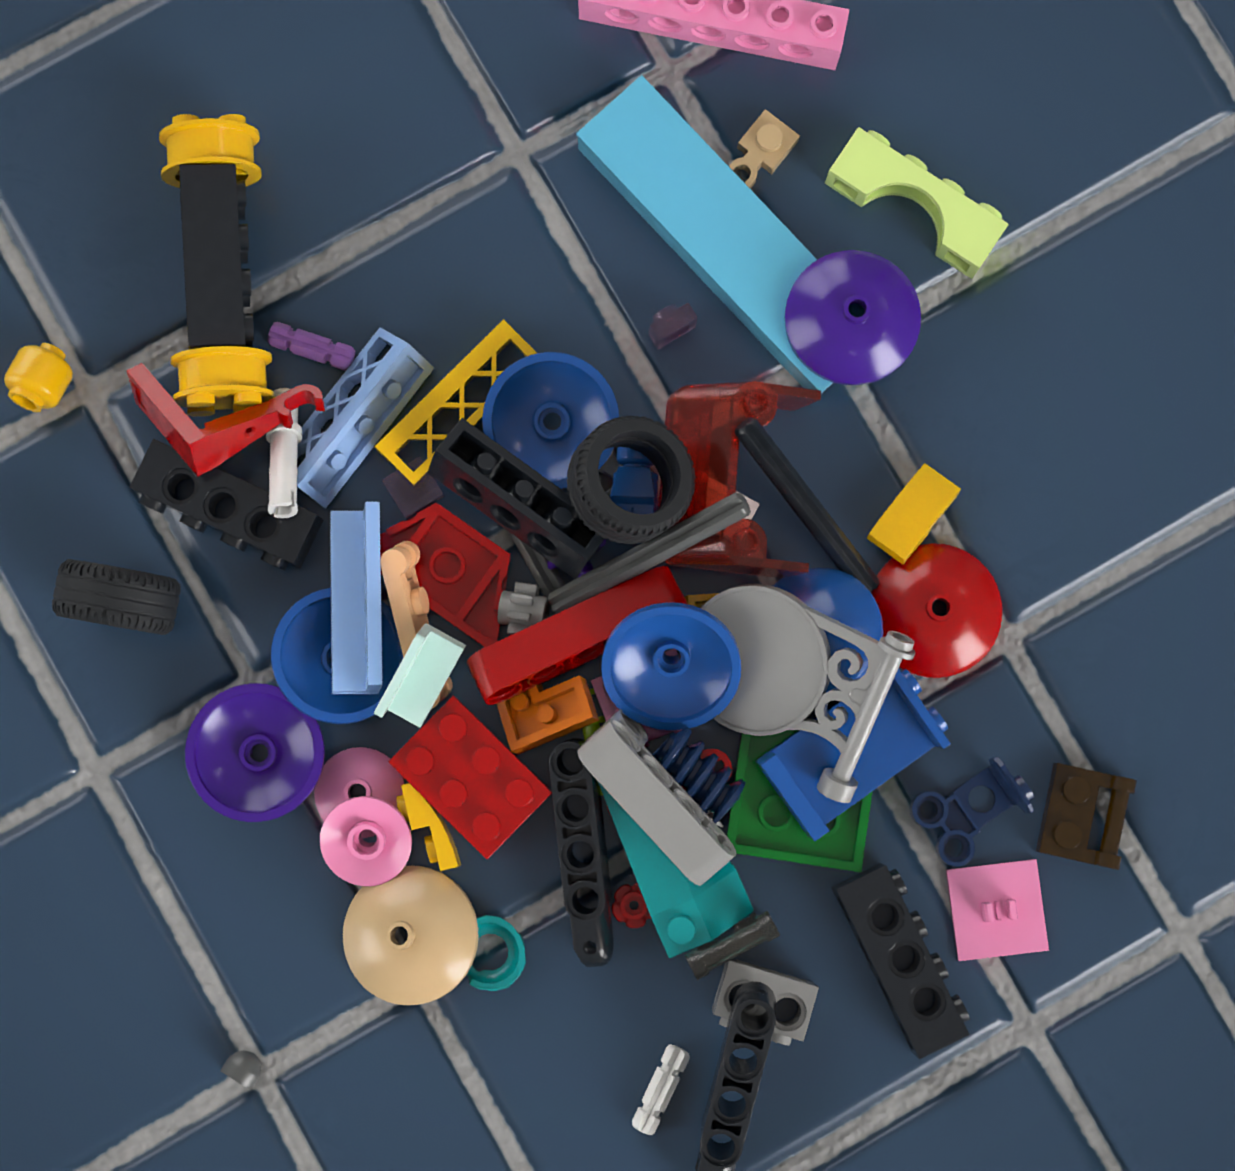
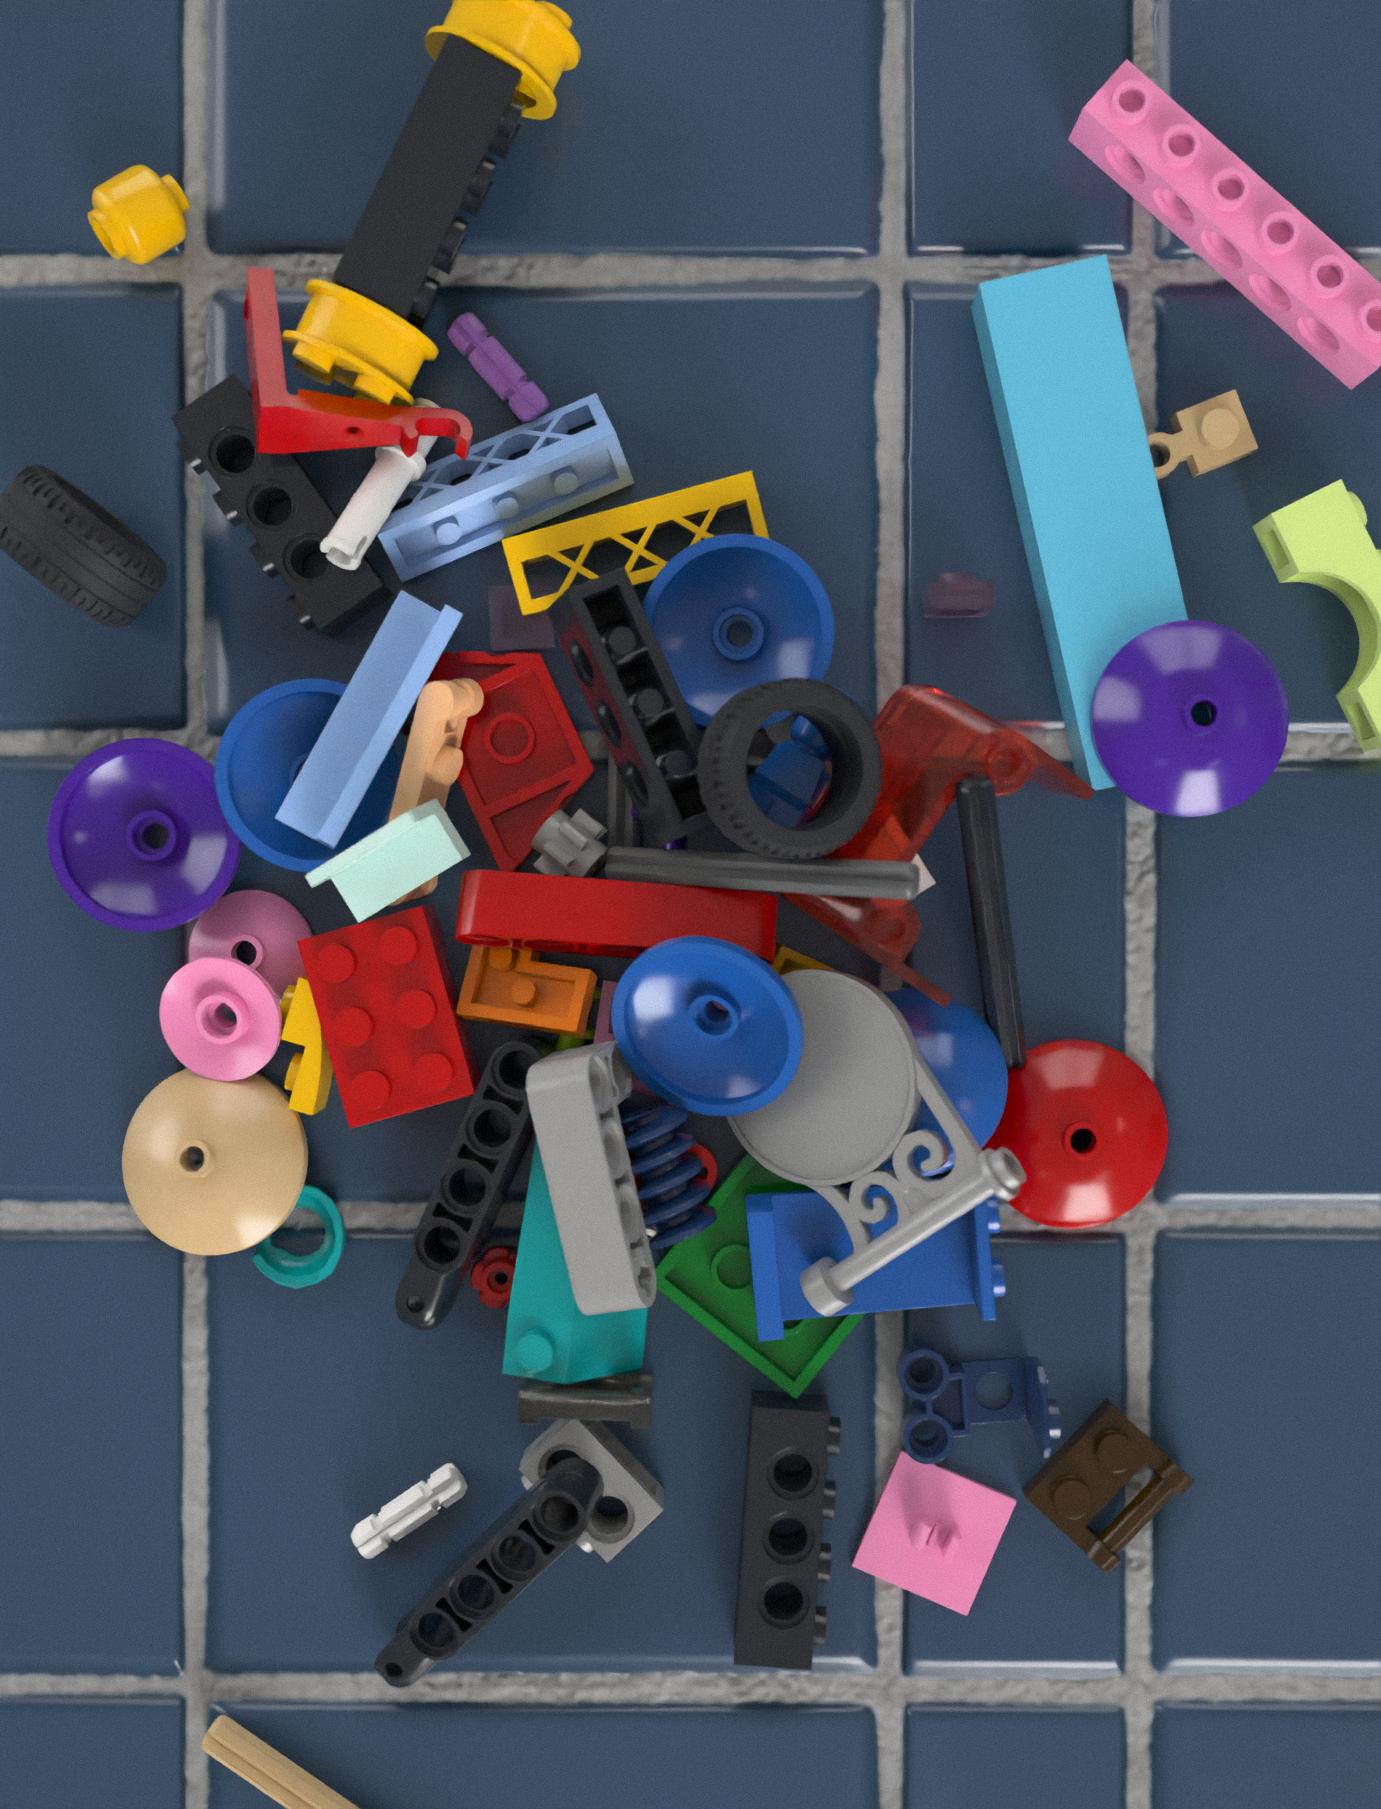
camera: 35 degrees right, 5 degrees up
yellow slope [867,463,961,564] -> none

